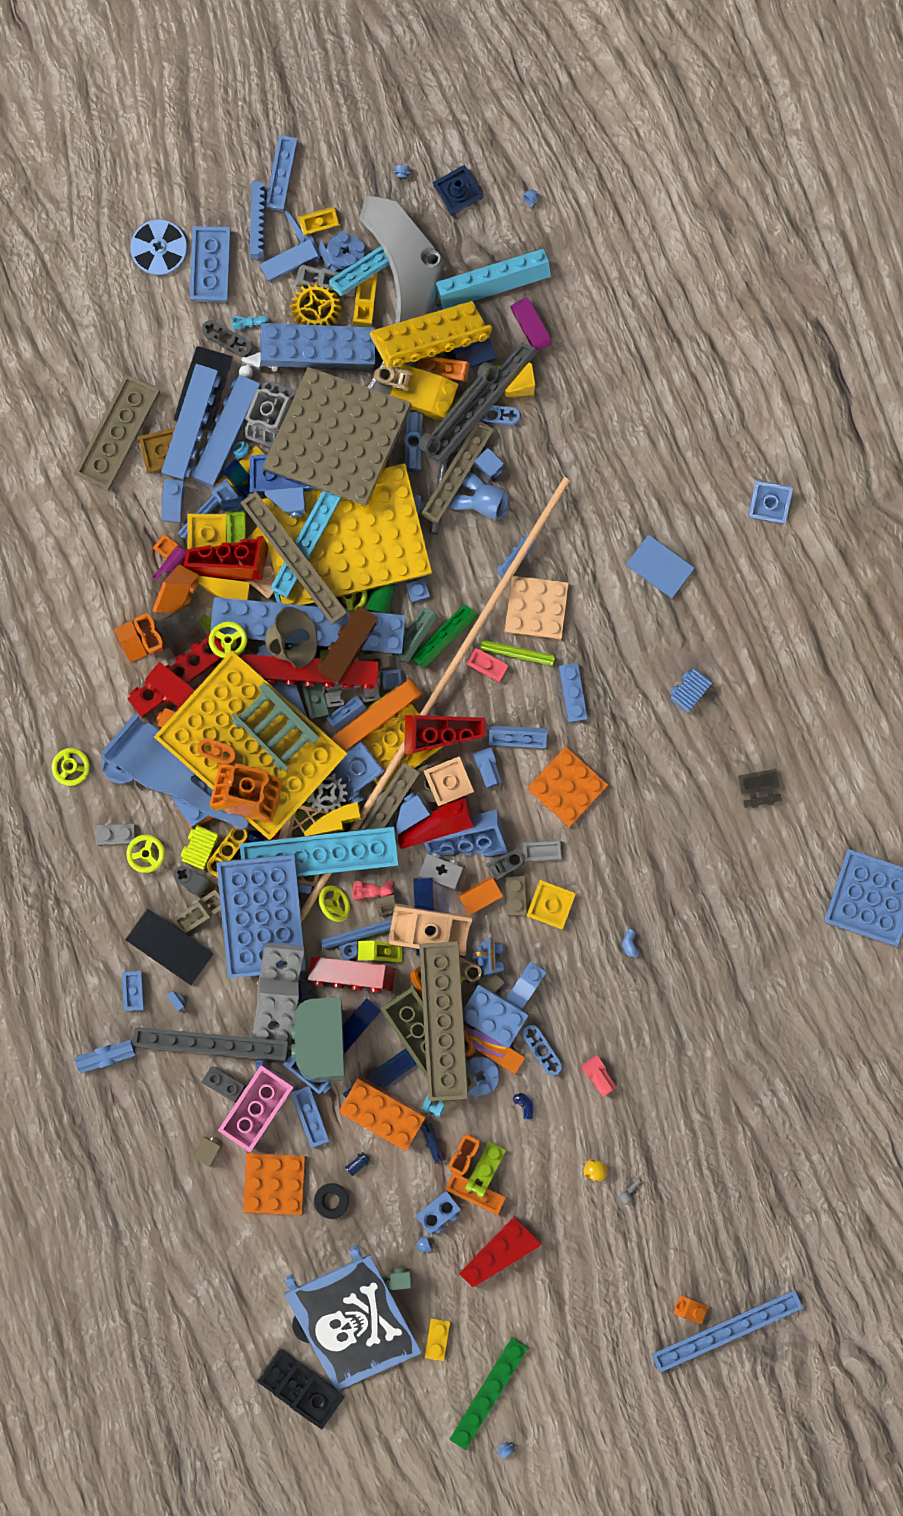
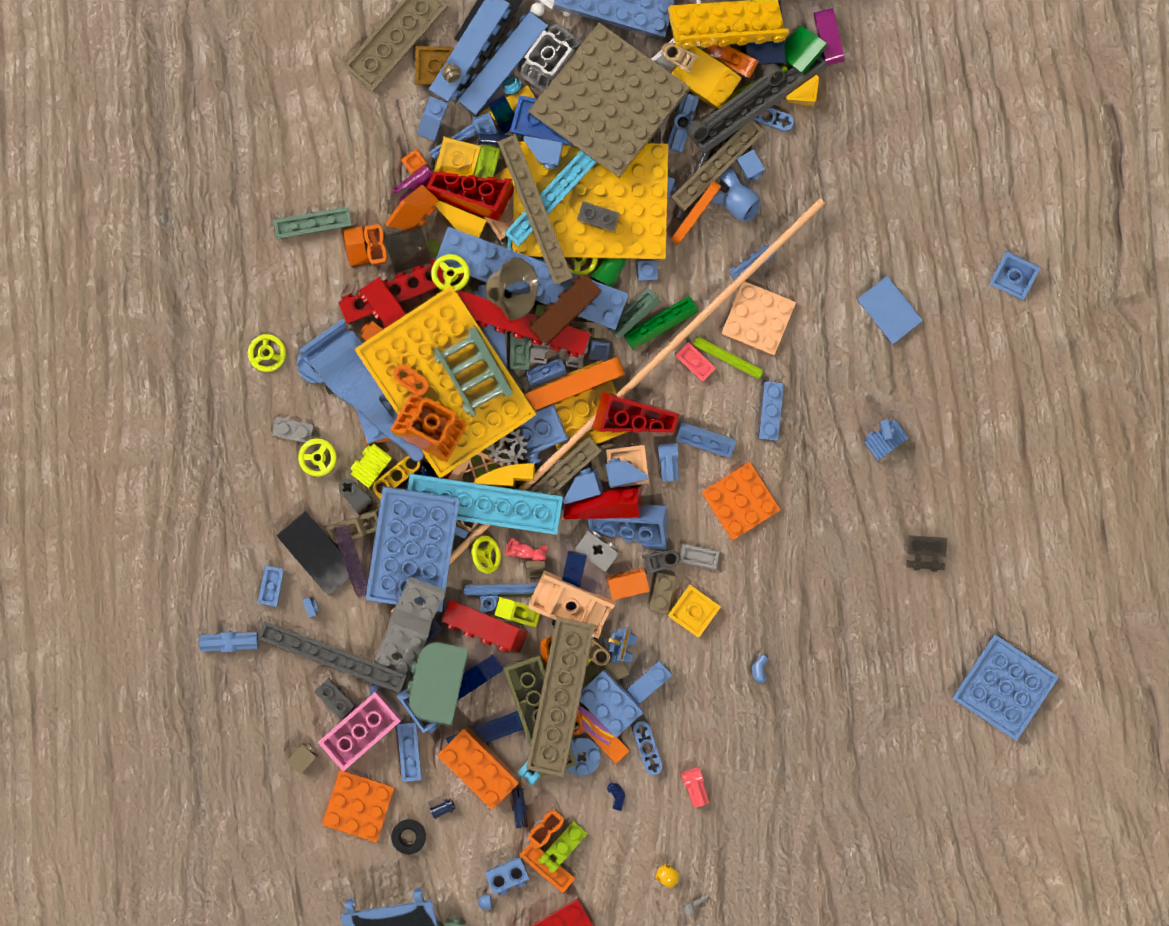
camera: 15 degrees right, 5 degrees up
none -> sand green plate [273,207,352,239]
none -> clear purple beam [334,524,368,598]
none -> dark tan plate [442,63,461,83]
none -> dark grey brick [577,201,621,234]
none -> medium blue slope [605,458,648,488]
none -> orange beam [671,181,722,245]
none -> green slope [784,25,828,75]
none -> medium blue plate [879,419,895,441]

